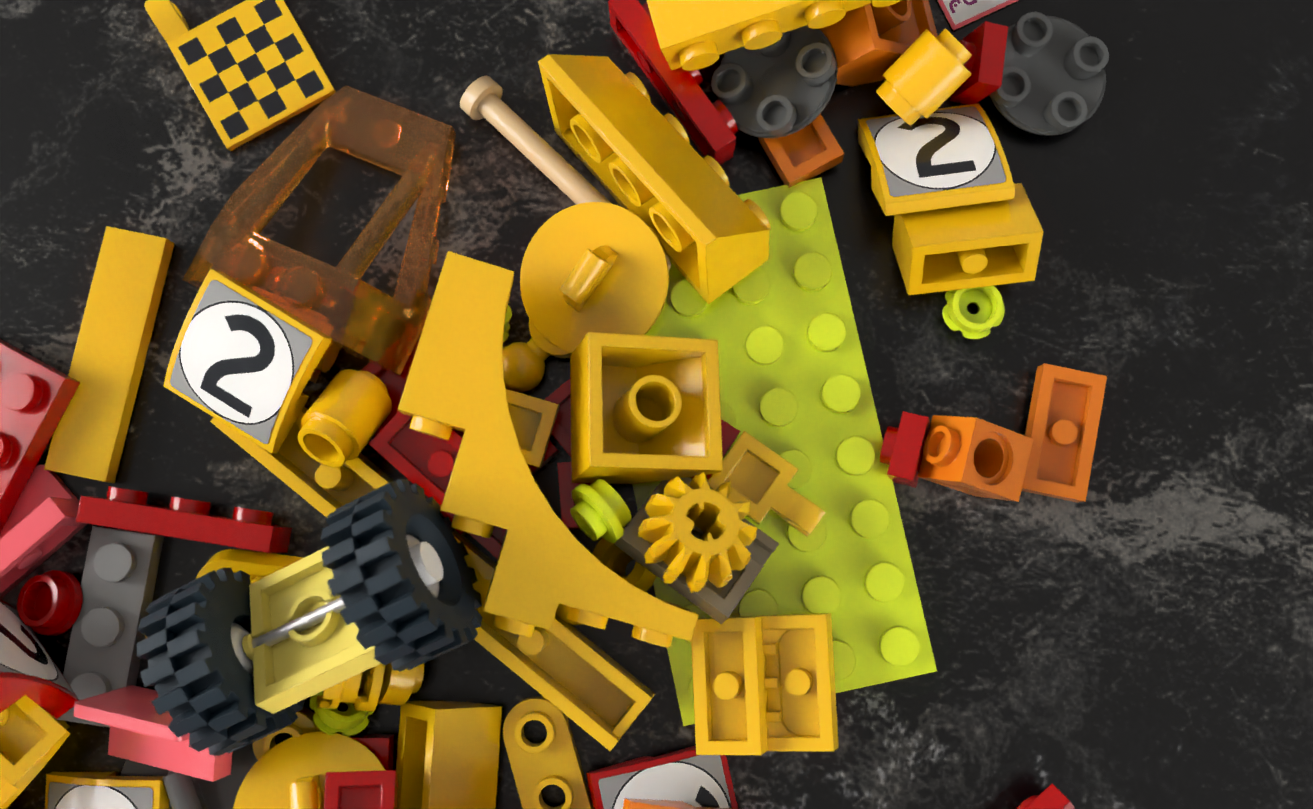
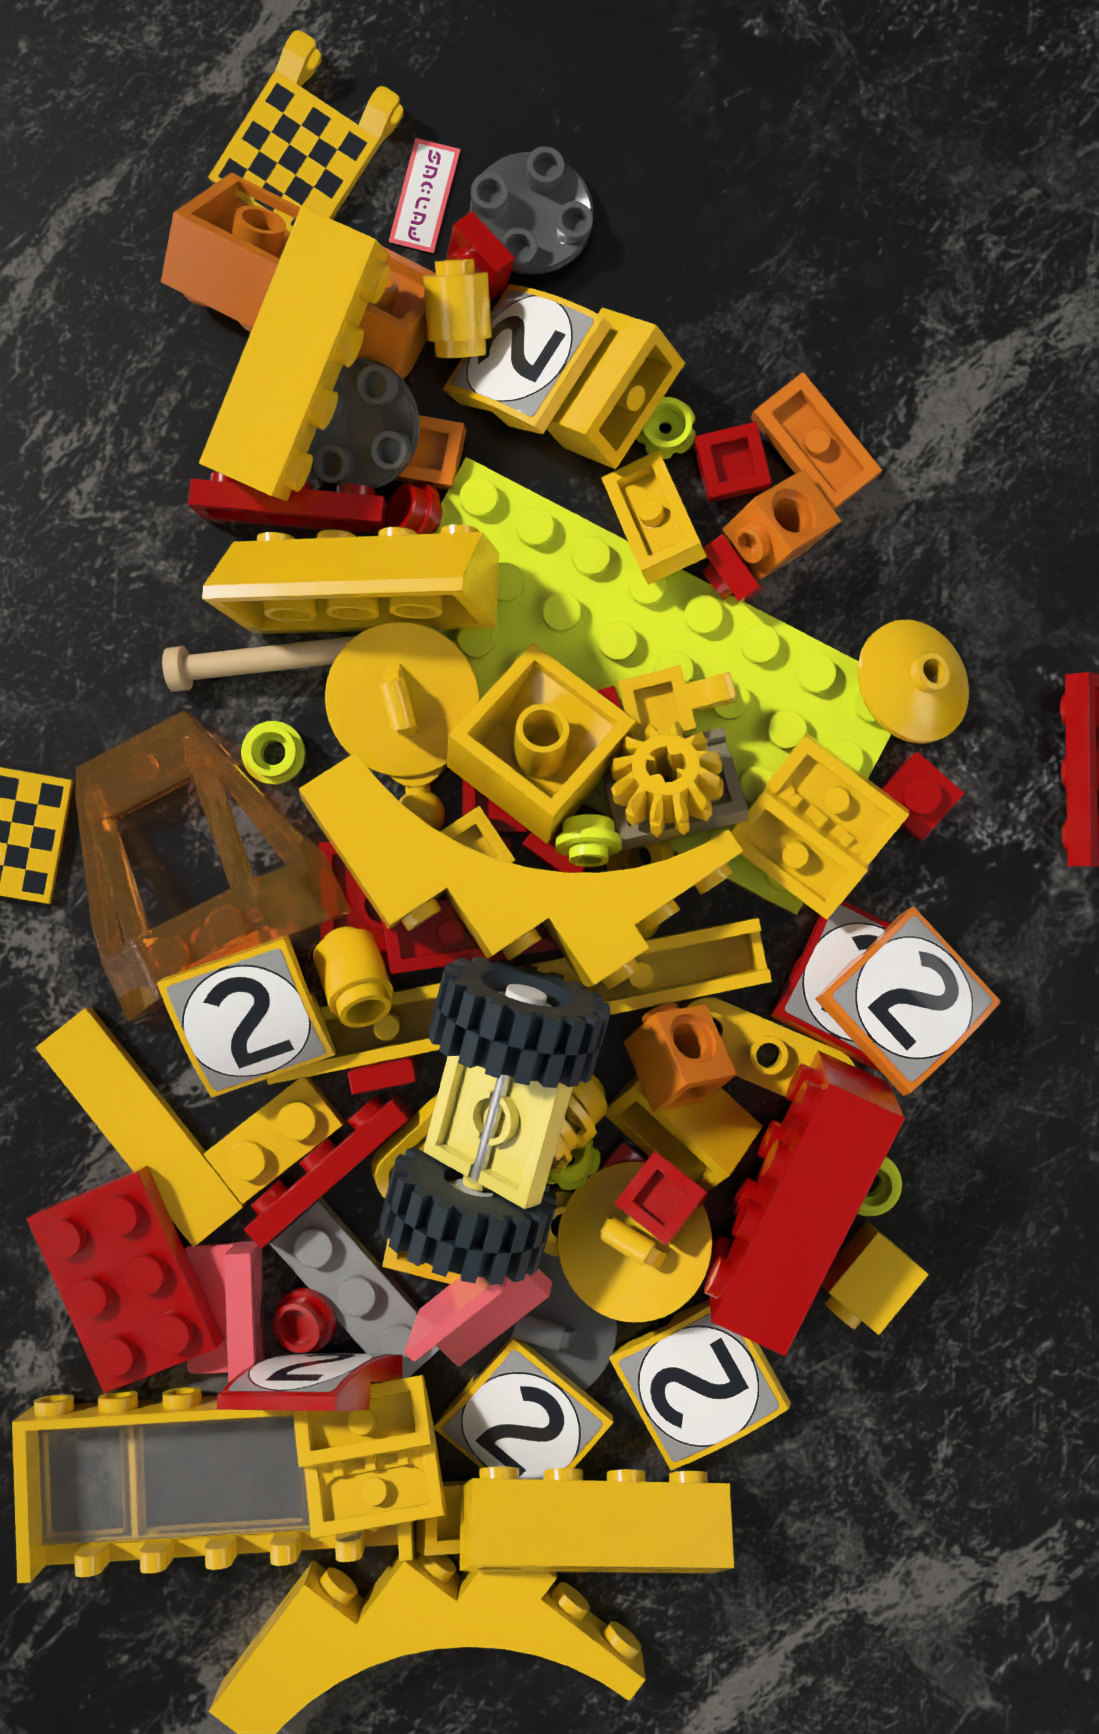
camera: 50 degrees left, 5 degrees up
none -> yellow plate [203,1076,345,1204]
none -> neon yellow plate [241,721,306,785]
none -> red tile [347,1054,421,1095]
none -> red plate [386,482,443,534]
none -> yellow plate [601,450,707,585]
none -> orange brick [623,1003,737,1113]
none -> red plate [693,422,772,504]
none -> yellow dish [858,620,969,744]
none -> red plate [881,751,965,842]

